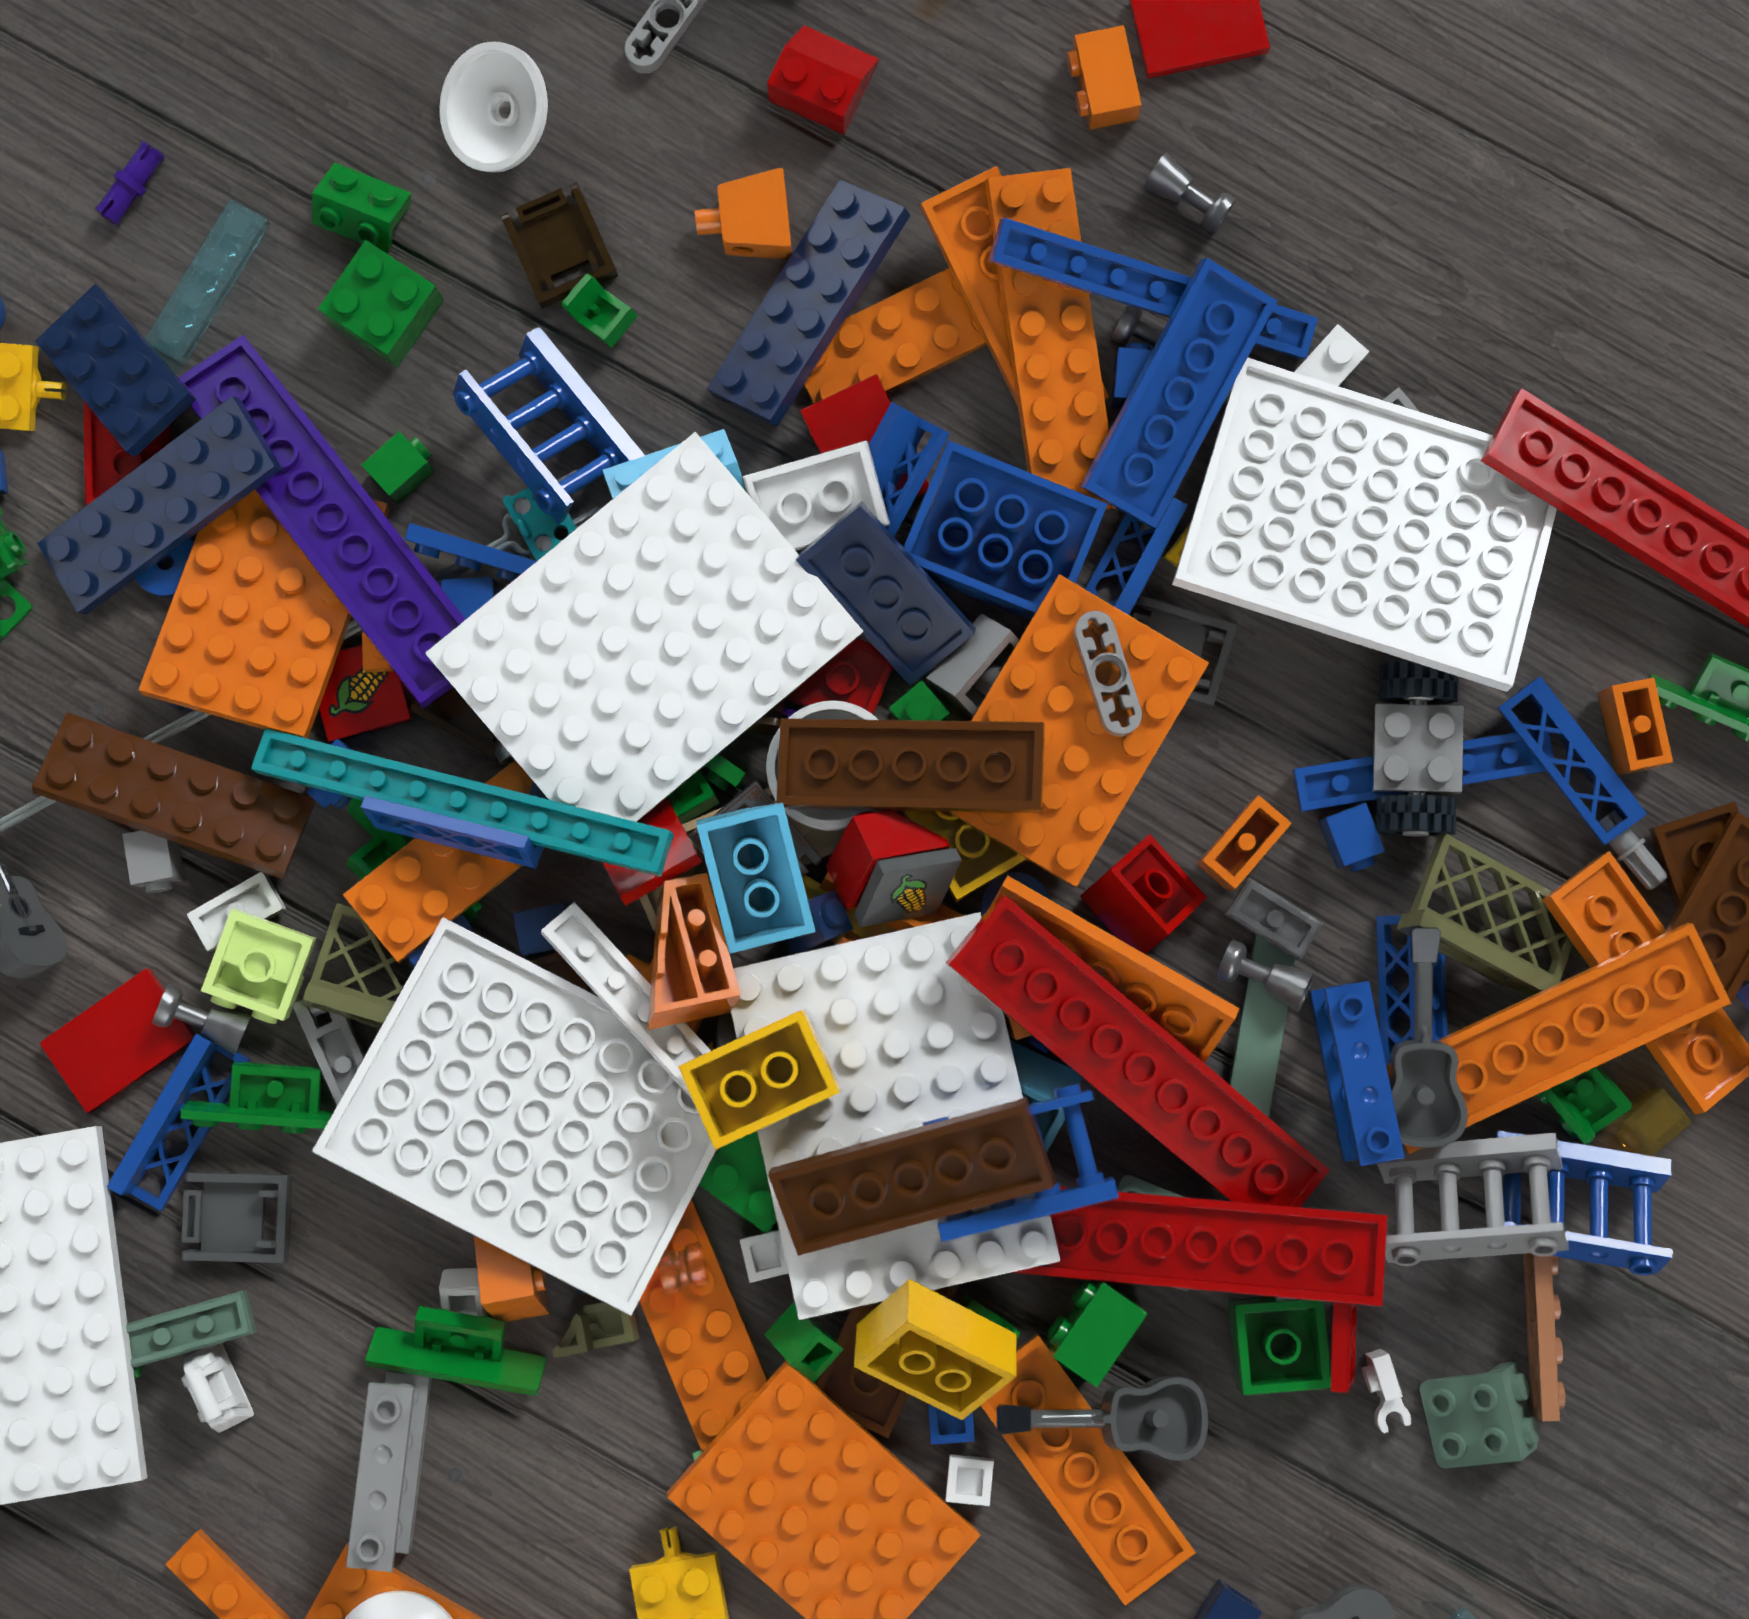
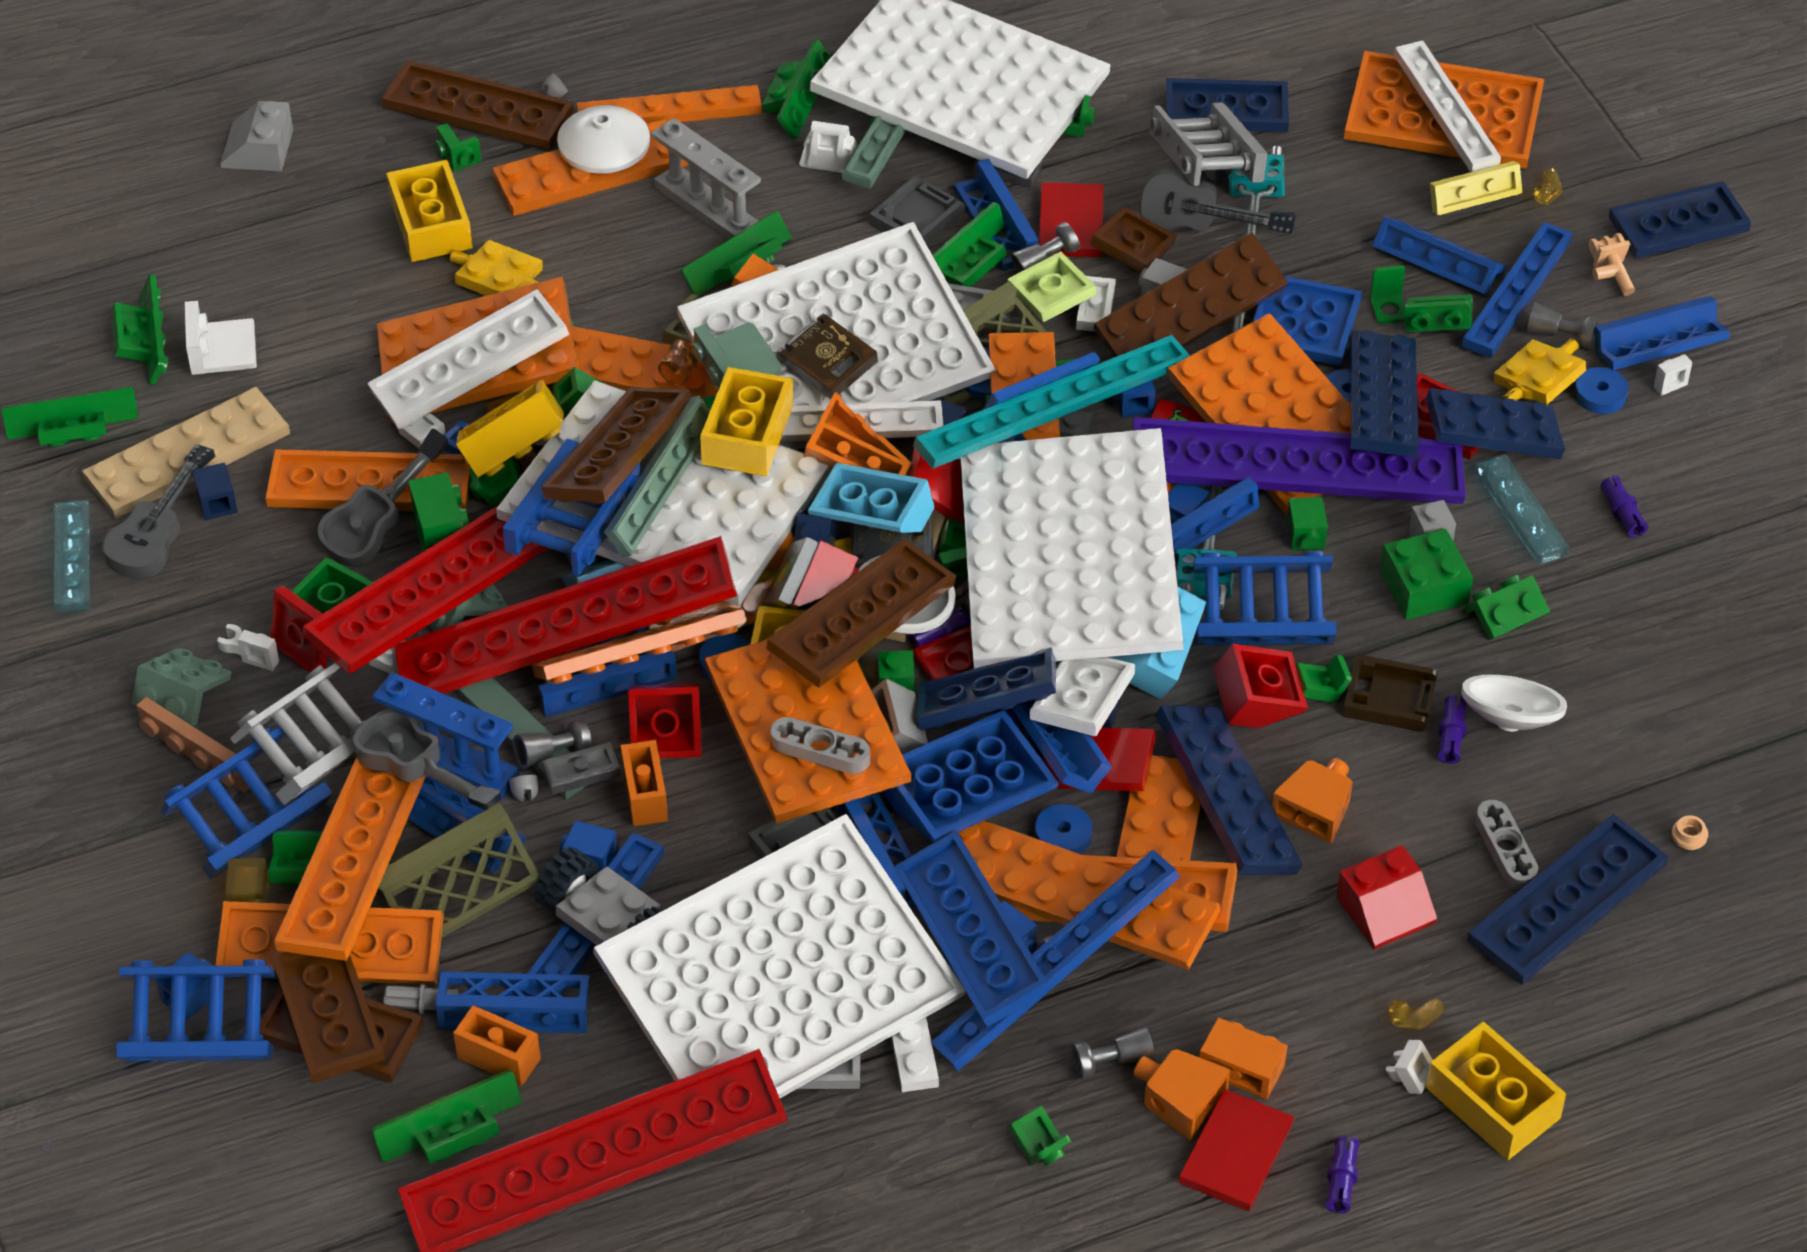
camera: 125 degrees right, 35 degrees down
none -> white plate [368,289,569,430]
none -> light grey hinge [509,775,539,802]
none -> sand green tile [604,395,710,557]
none -> sand green bracket [691,322,781,388]
none -> green bracket [762,40,831,139]
none -> dark brown container [776,313,878,400]
none -> green bracket [1007,1106,1071,1166]
none -> blue piece [1035,804,1092,854]
none -> reddish brown plate [1091,206,1177,273]
none -> orange torso [1134,1049,1230,1141]
none -> red slope [1213,644,1308,728]
none -> blue plate [1253,276,1362,366]
none -> light grey brick [1408,500,1456,541]
none -> dark purple pin [1437,694,1467,764]

